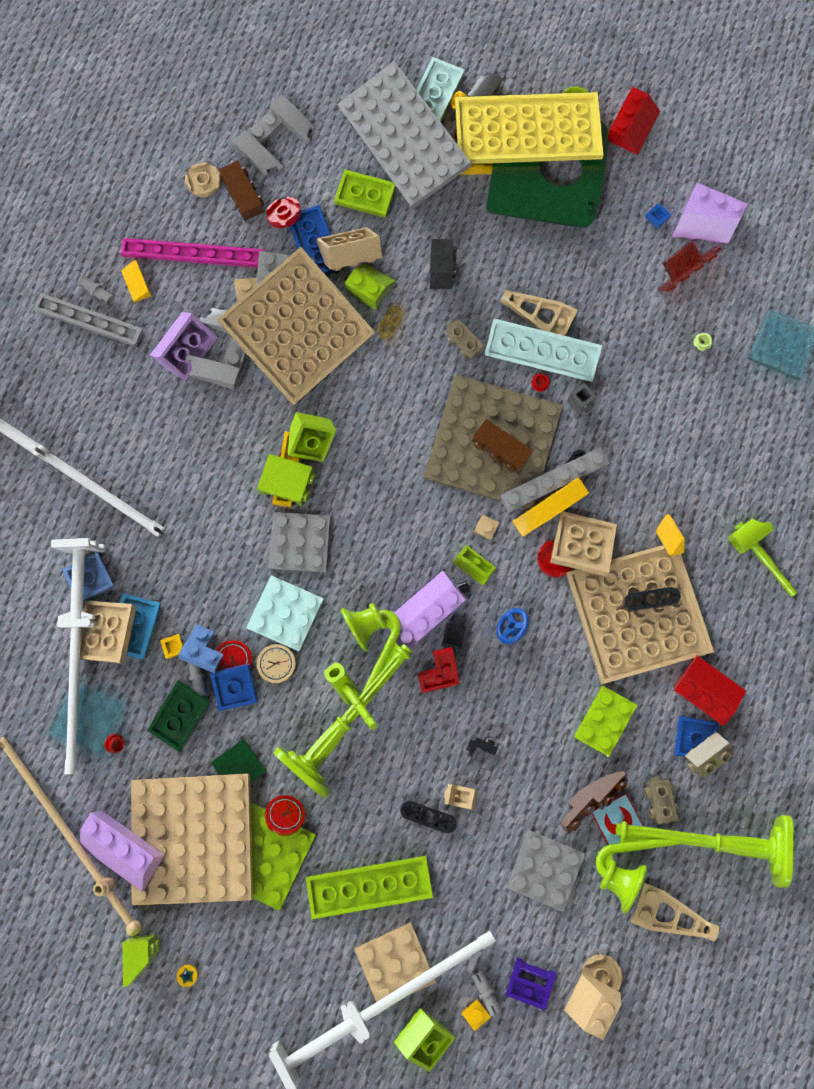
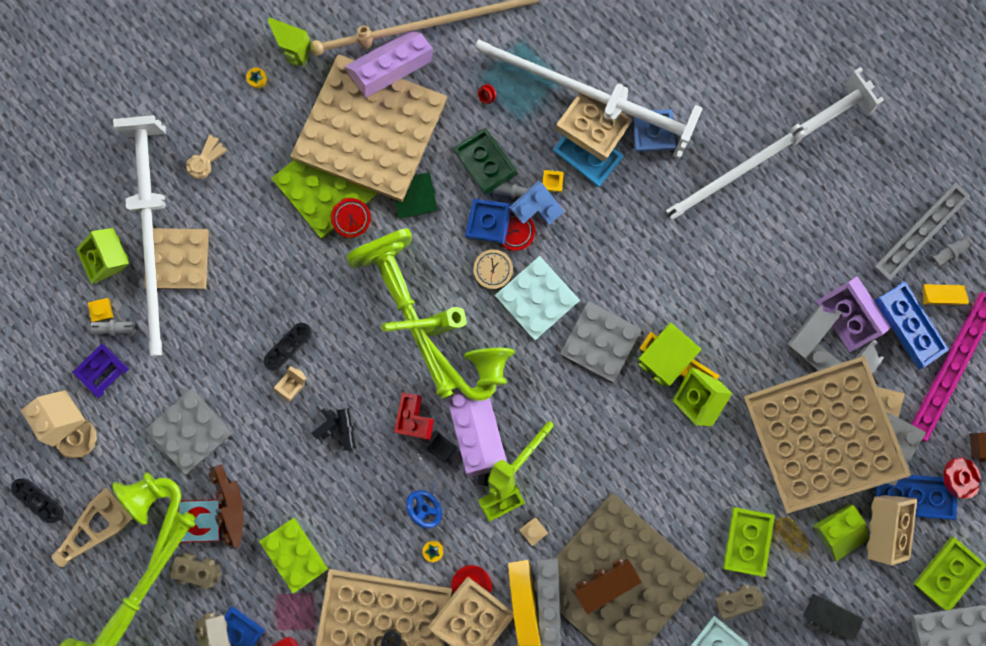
camera: 115 degrees right, 5 degrees up
lime plate [305,855,433,919] -> none
none -> black beam [11,478,64,523]
none -> tan piece [186,134,227,179]
none -> clear pink piece [275,592,316,630]
none -> black pin [337,408,356,451]
none -> yellow tile [422,541,443,562]
none -> lime piece [488,421,554,500]
none -> lime plate [723,507,775,577]
none -> tile [874,281,949,370]

